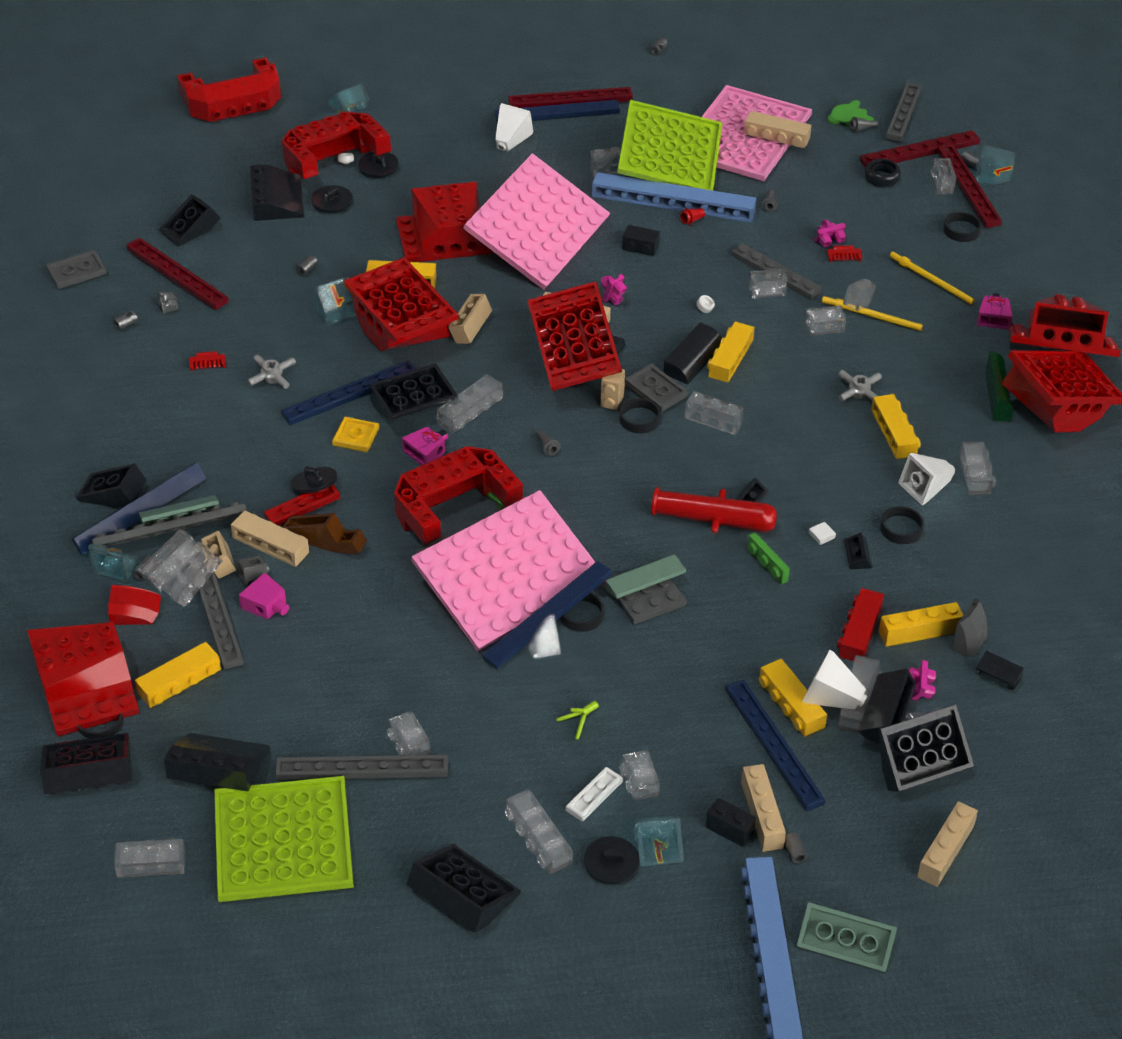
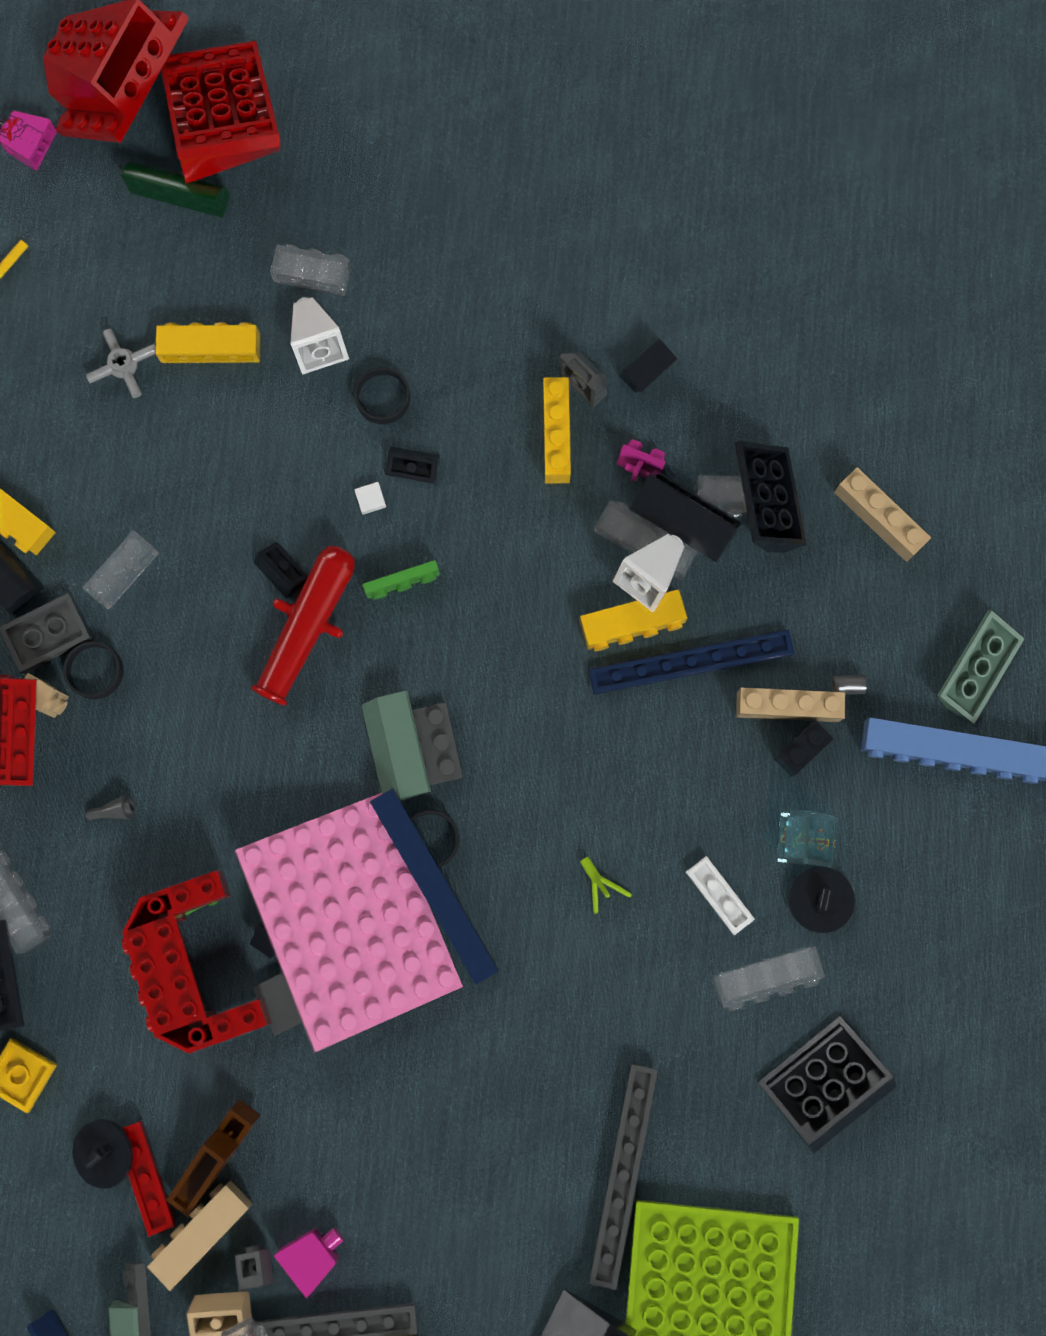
camera: 75 degrees left, 35 degrees up
clear brick [387,710,430,755] -> none
dark pink torso [402,427,448,466] -> none
clear slope [529,614,561,658] -> none
clear brick [620,750,660,801] -> none
red brick [837,588,884,664] -> none

